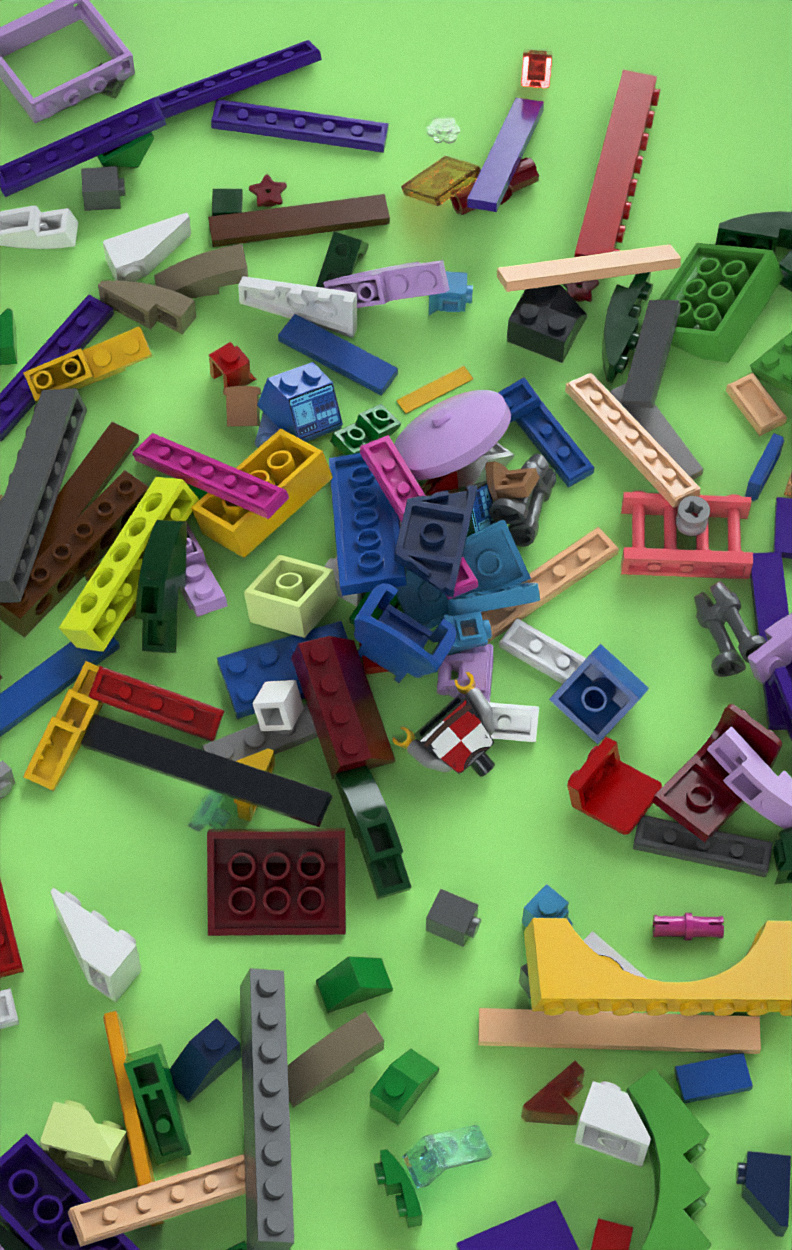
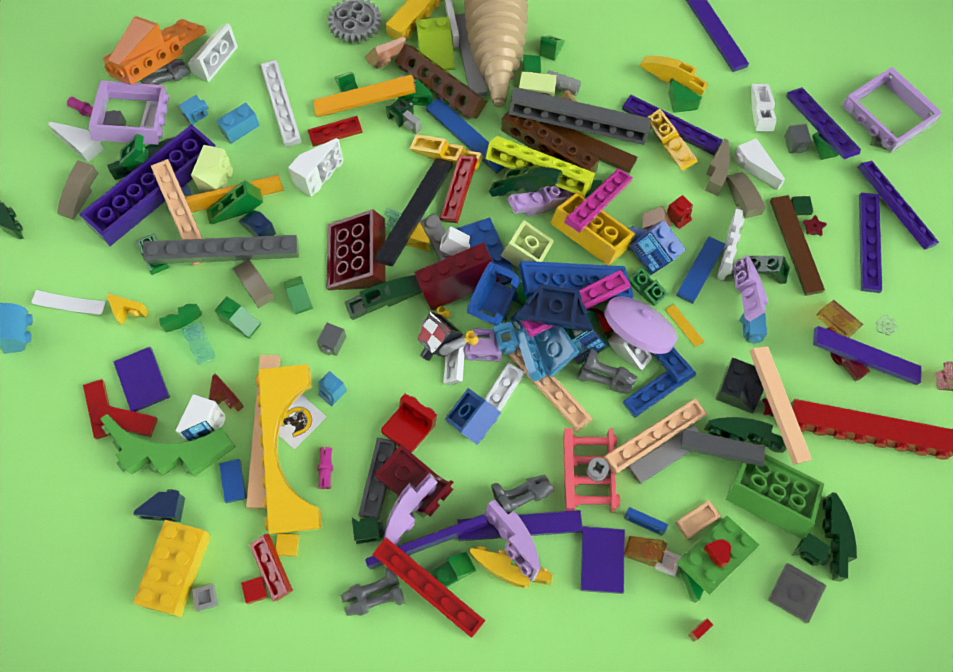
camera: 90 degrees right, 5 degrees up
medium nougat tile [485,461,540,501] -> none

